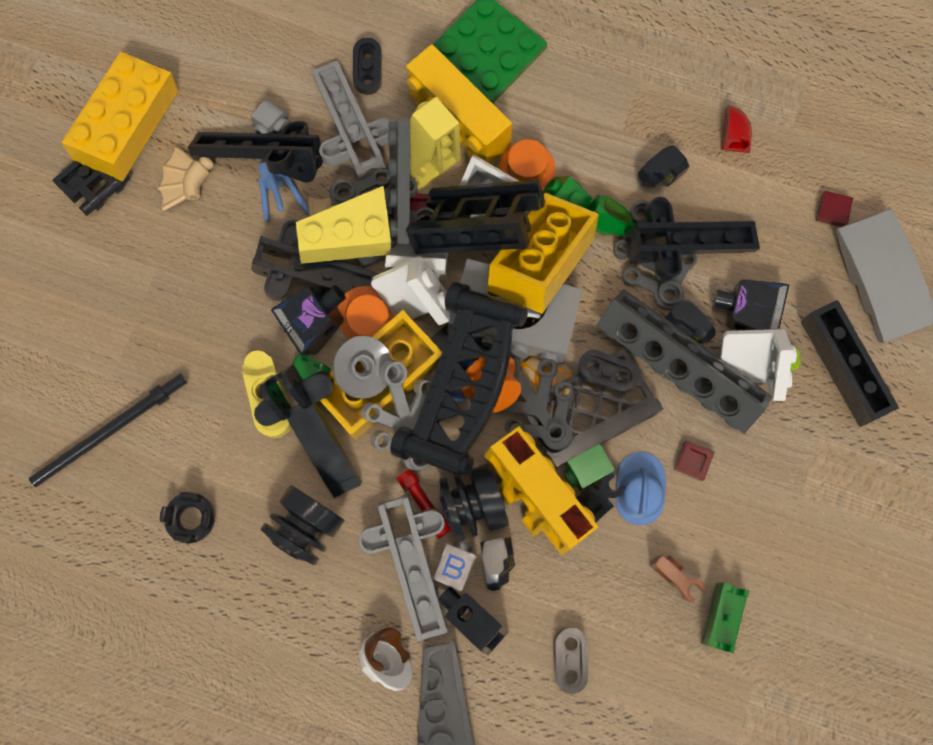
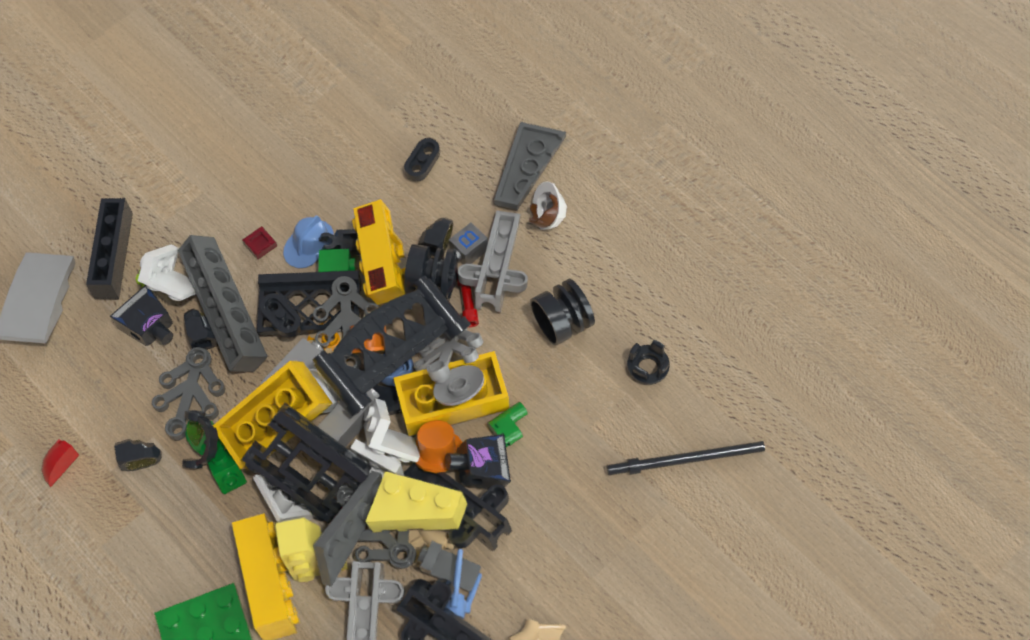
camera: 155 degrees left, 15 degrees down
light yellow piece [242,350,292,439] -> none
black piece [254,364,362,498] -> none
black torso [438,587,509,656] -> none
orange piece [499,139,555,192] -> none
black piece [624,197,760,280] -> none
dark orange plate [650,555,706,602] -> none
green hinge [701,582,749,654] -> none
dark red tile [816,191,853,227] -> none
none -> black piece [182,410,218,469]
none -> dark grey bracket [418,541,481,592]

